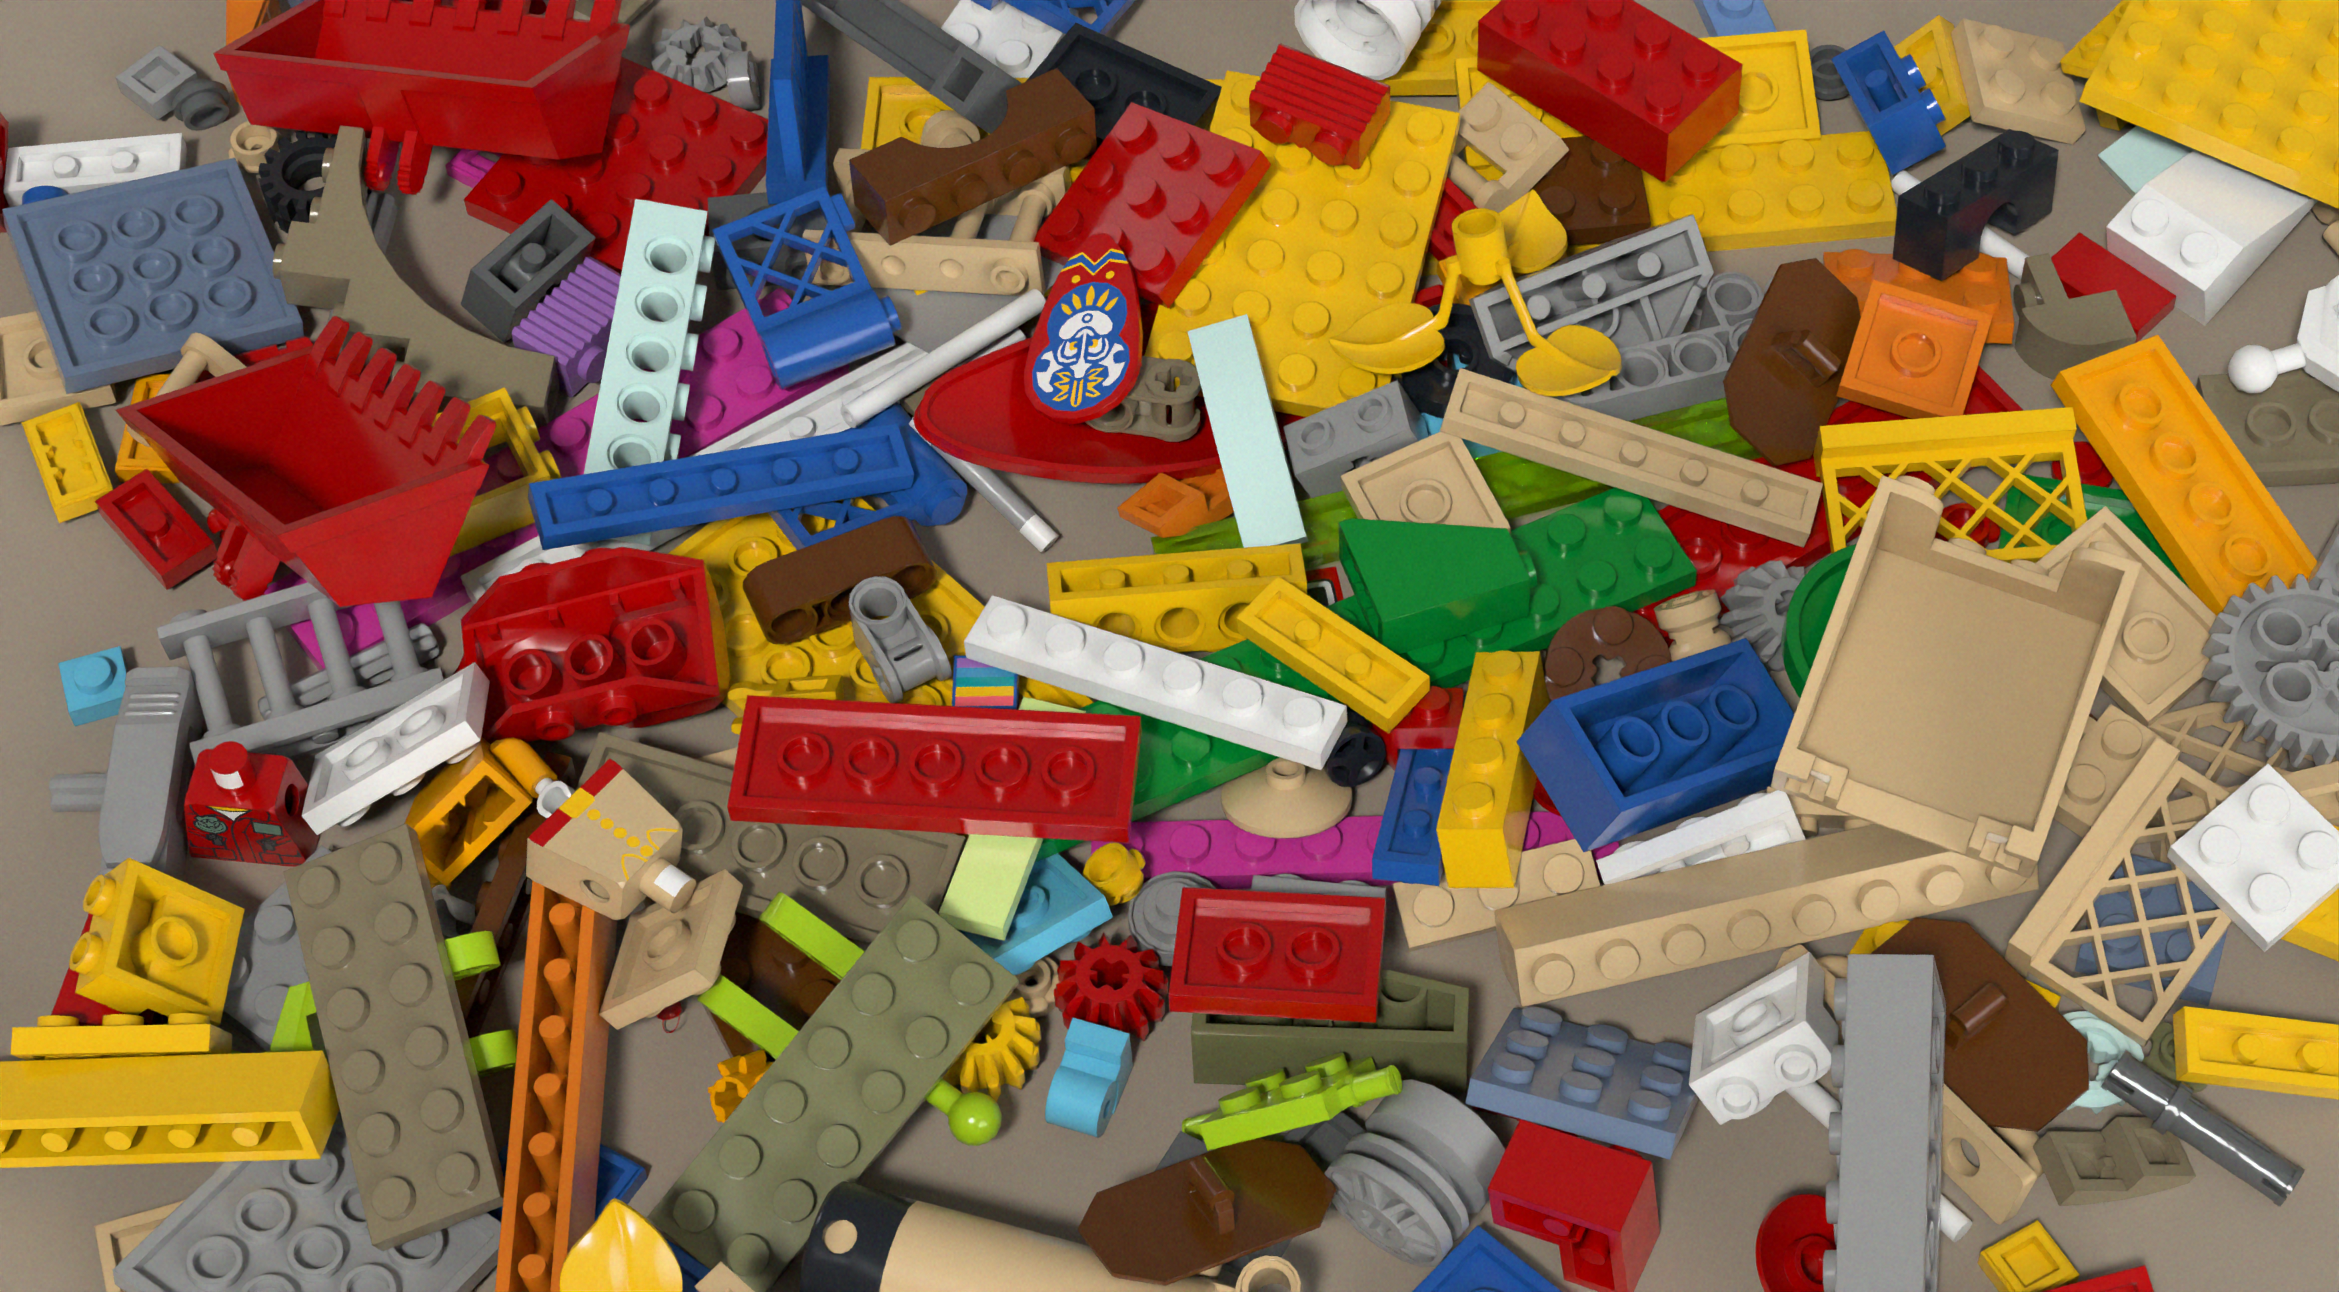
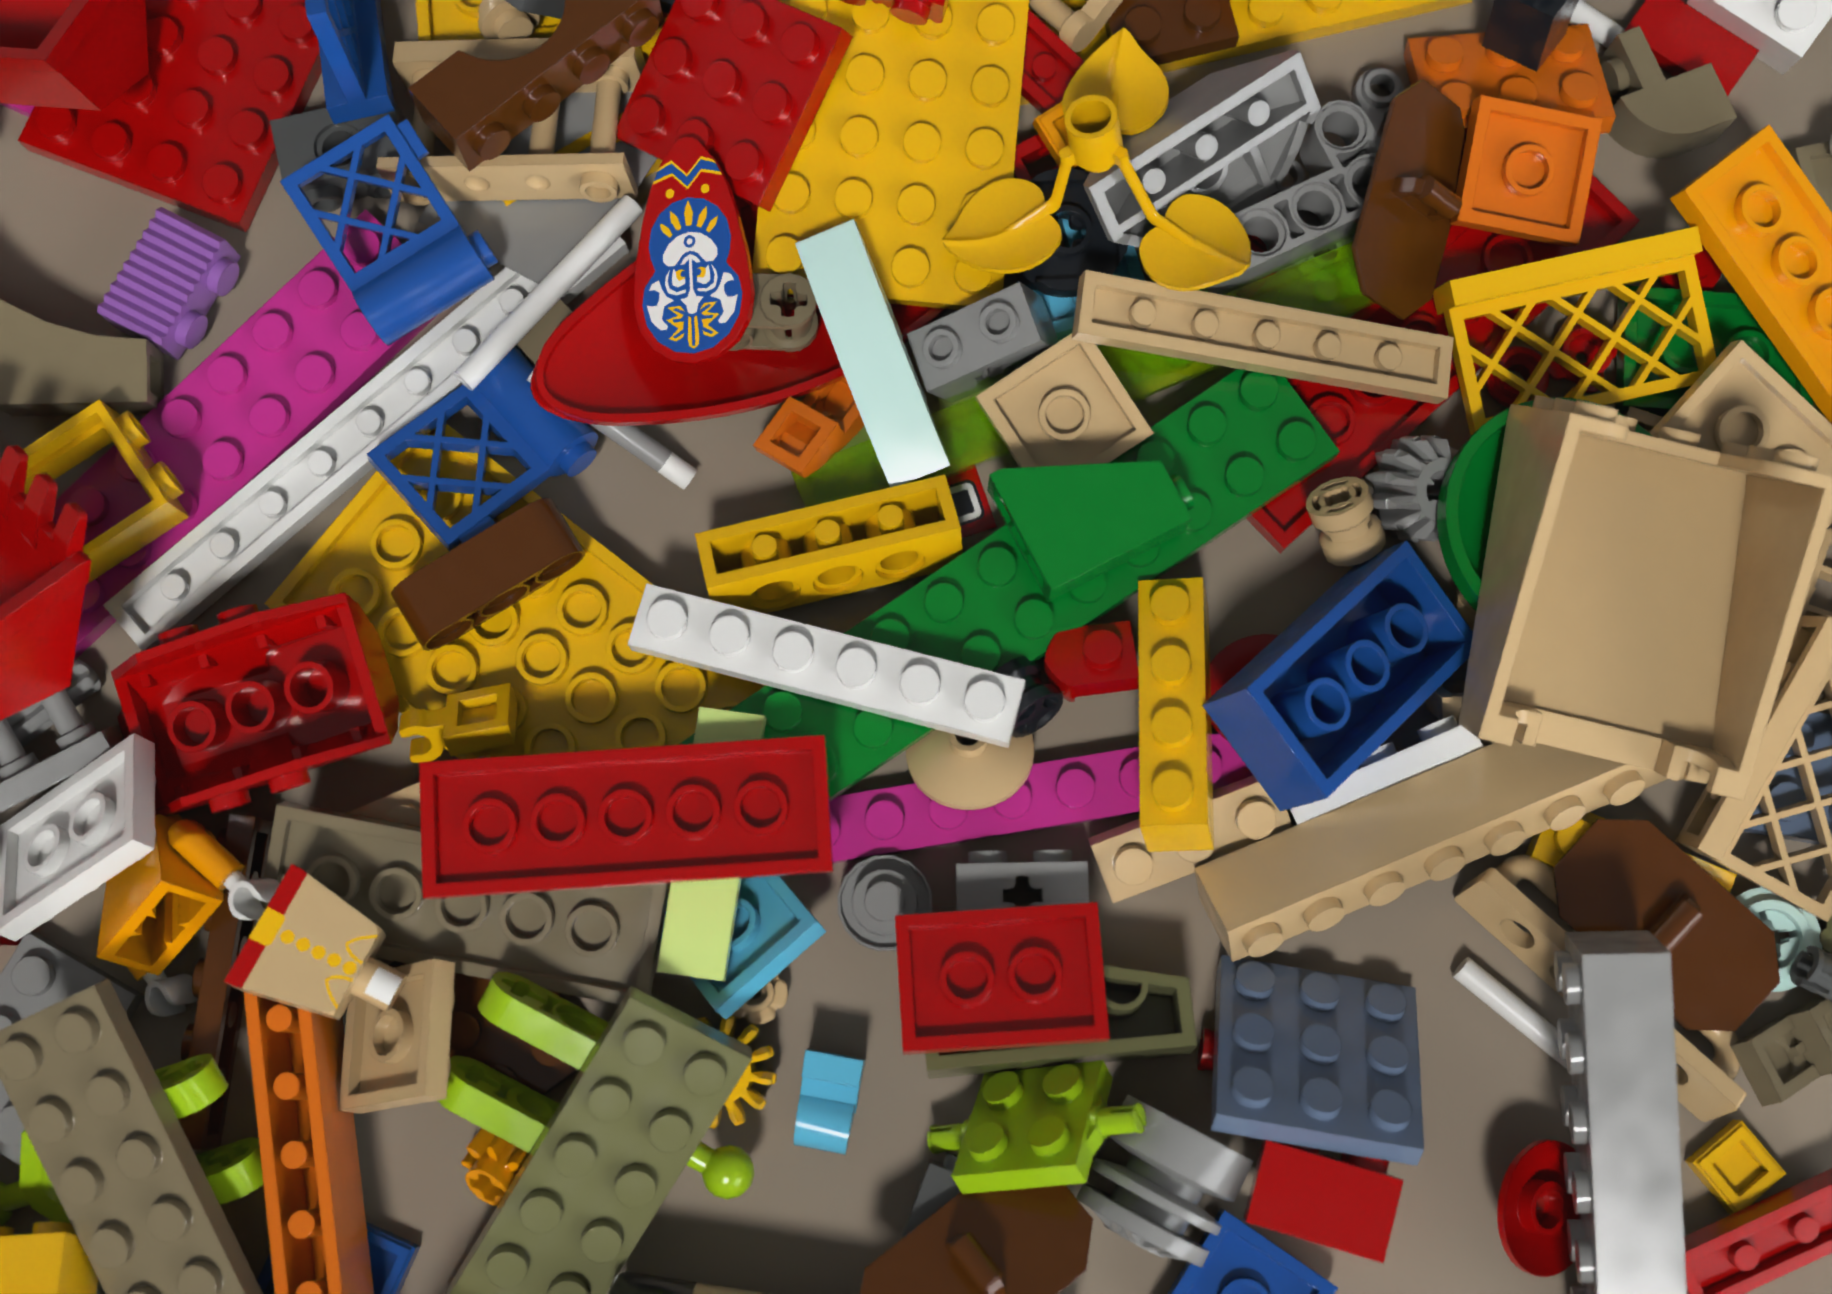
camera: 10 degrees left, 25 degrees up
dark grey brick [461,199,596,343] -> none
blue plate [528,423,914,550] -> none
light aqua brick [584,199,715,545] -> none
light grey piece [849,576,952,703] -> none
tile [952,656,1020,710] -> none
red gear [1054,932,1169,1041] -> none
yellow plate [1083,843,1146,906] -> none
yellow plate [1236,576,1430,734] -> none
blue plate [1372,695,1466,886] -> none
reddish brown plate [1543,606,1671,703] -> none
white plate [1689,952,1839,1125] -> none

